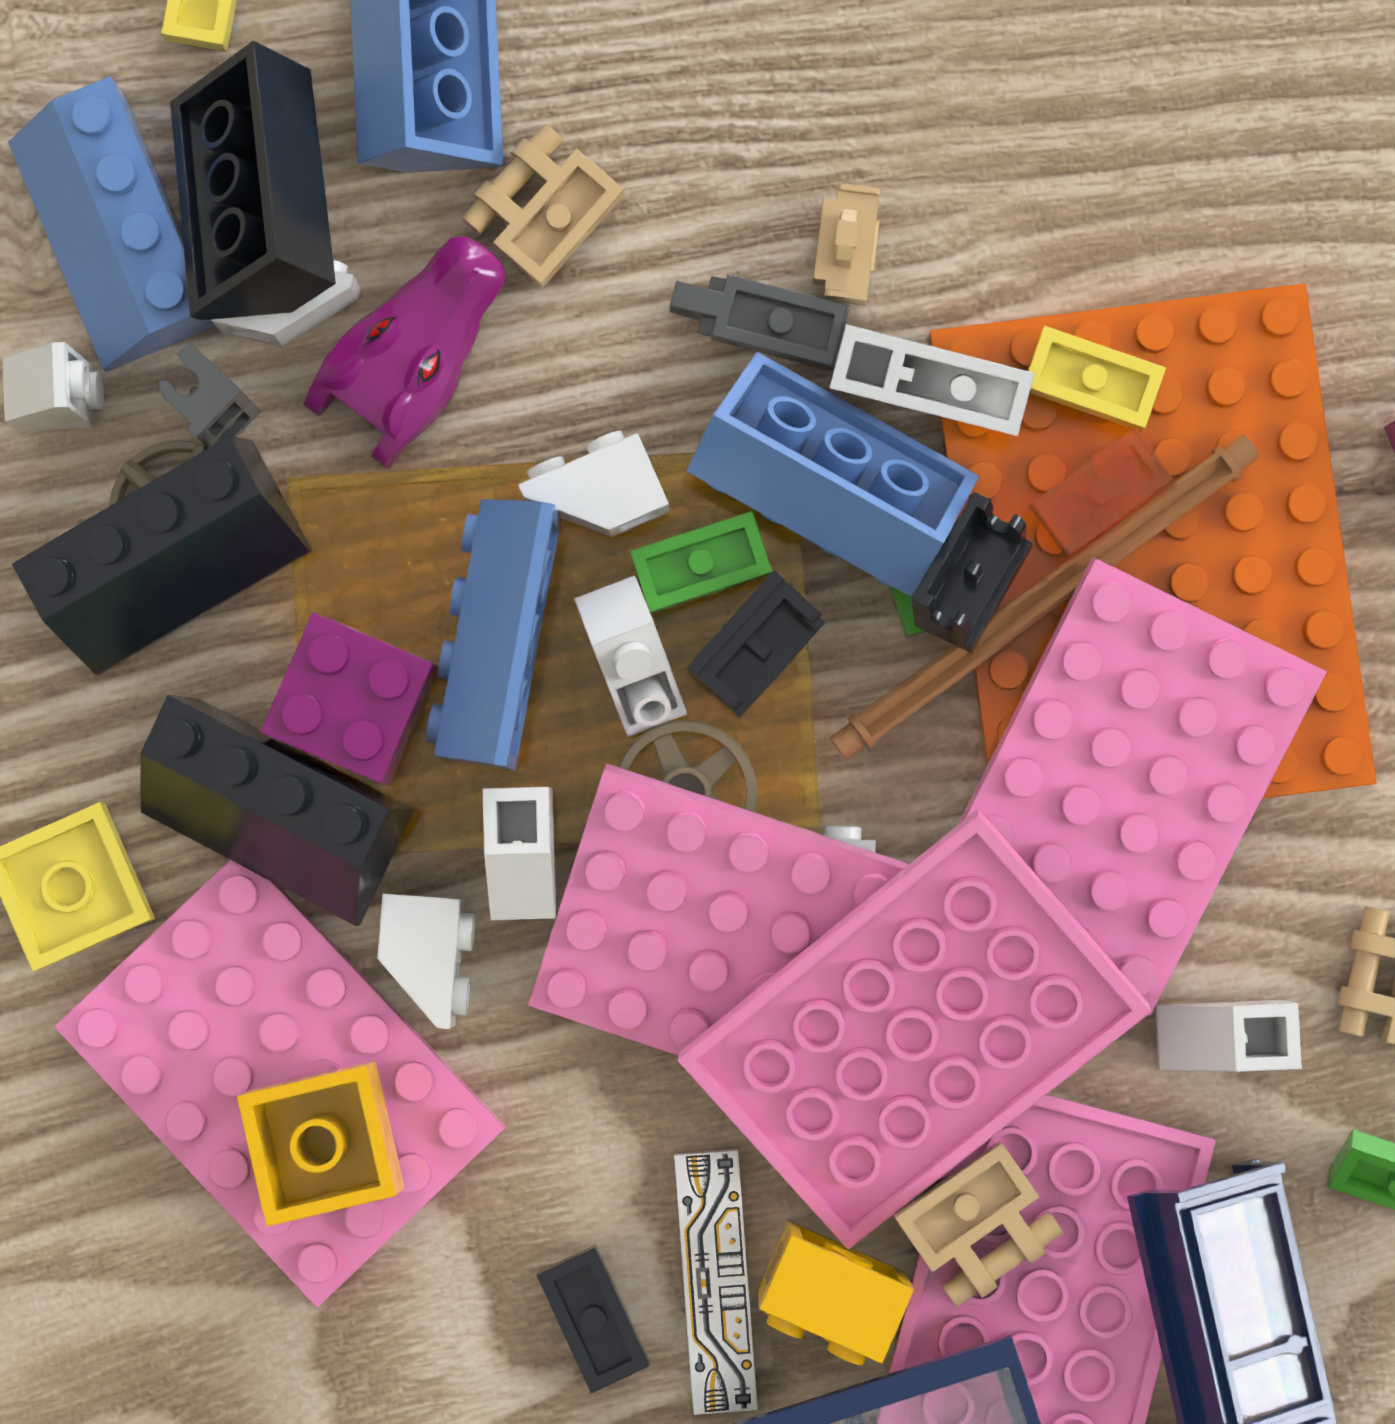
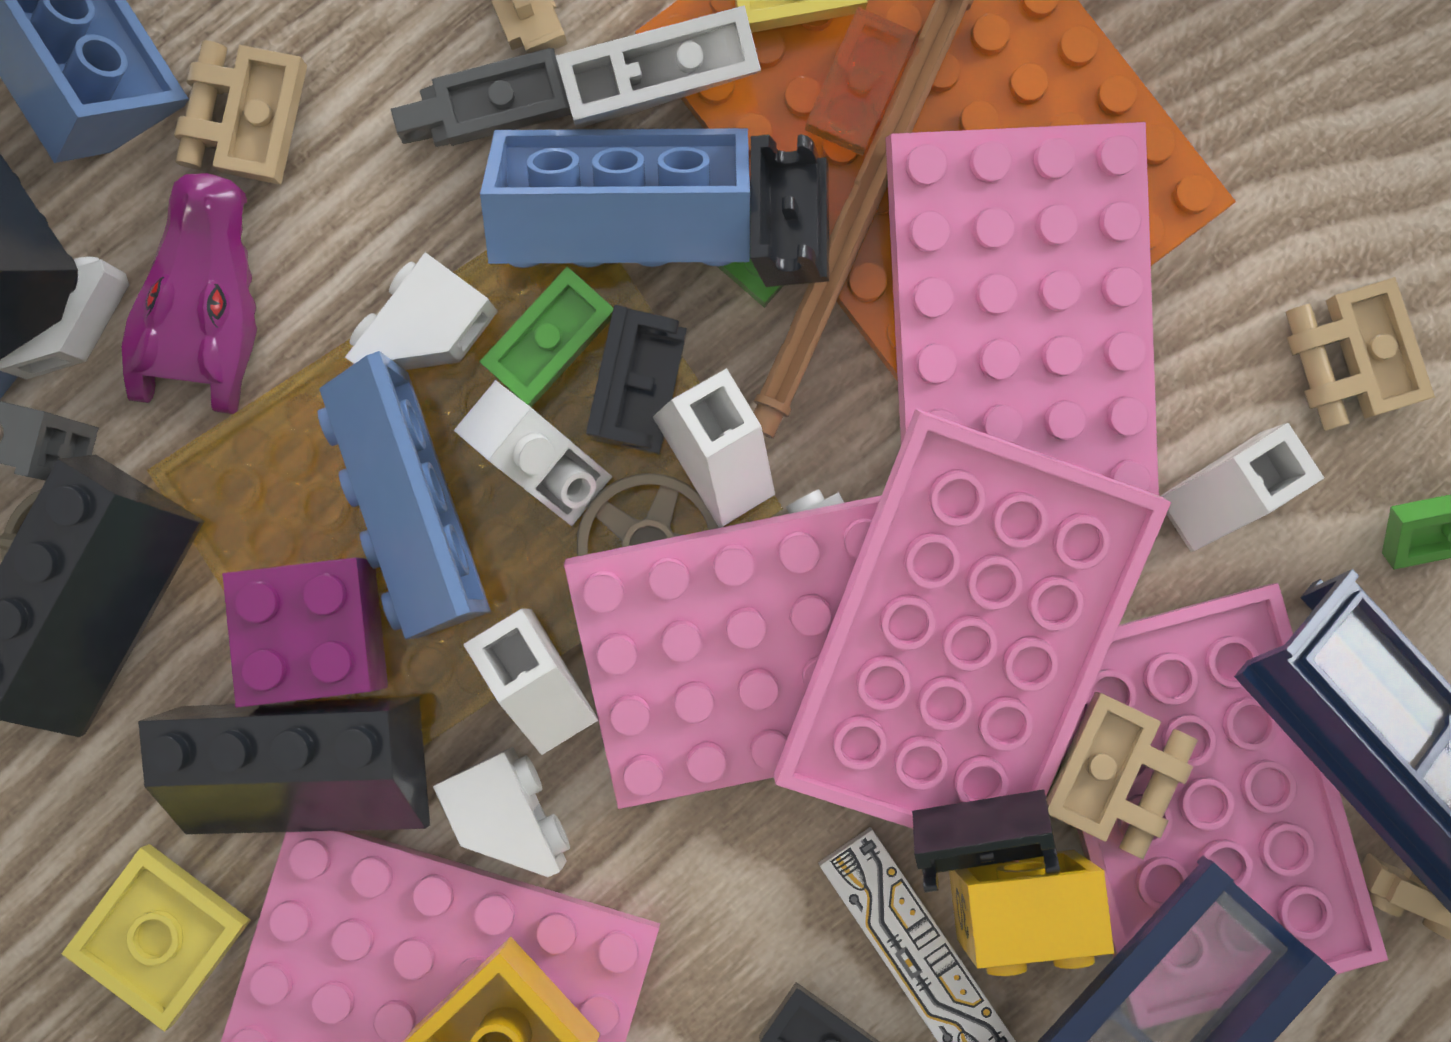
camera: 30 degrees left, 0 degrees up
none -> white slope [653,368,775,528]
none -> black hinge [912,789,1060,893]

